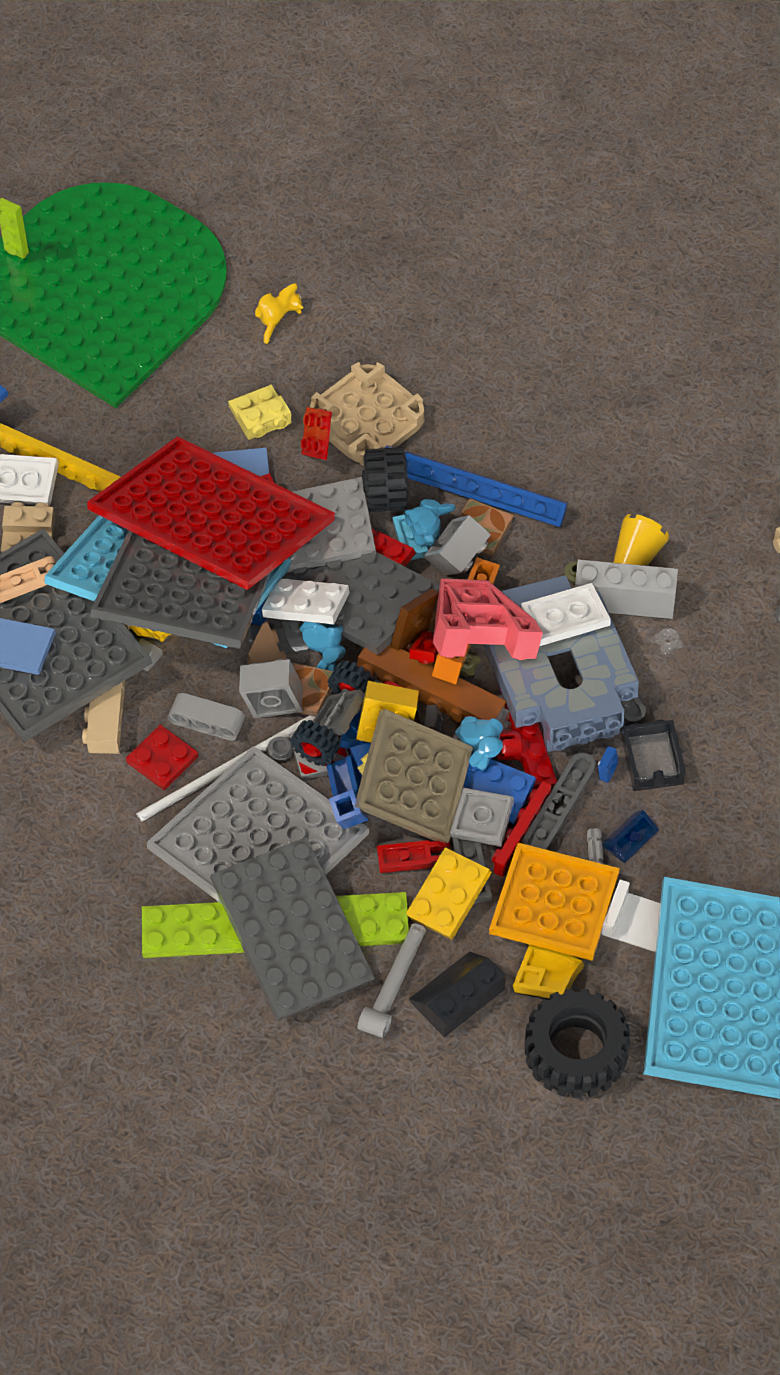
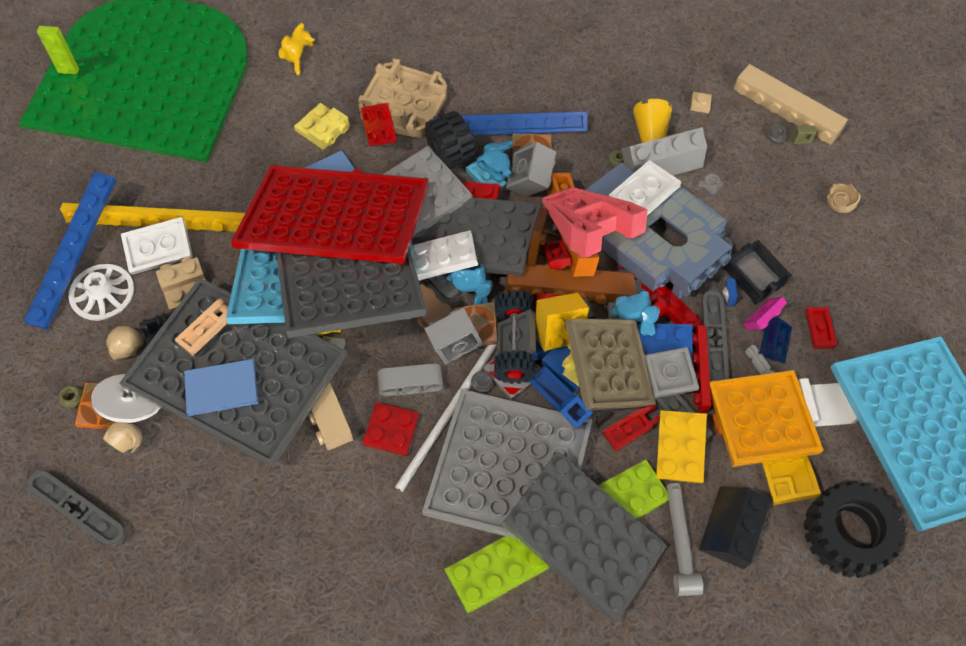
camera: 30 degrees left, 5 degrees up
none -> tan plate [690,92,712,113]
none -> dark pink plate [743,297,787,331]
none -> red plate [805,307,837,349]

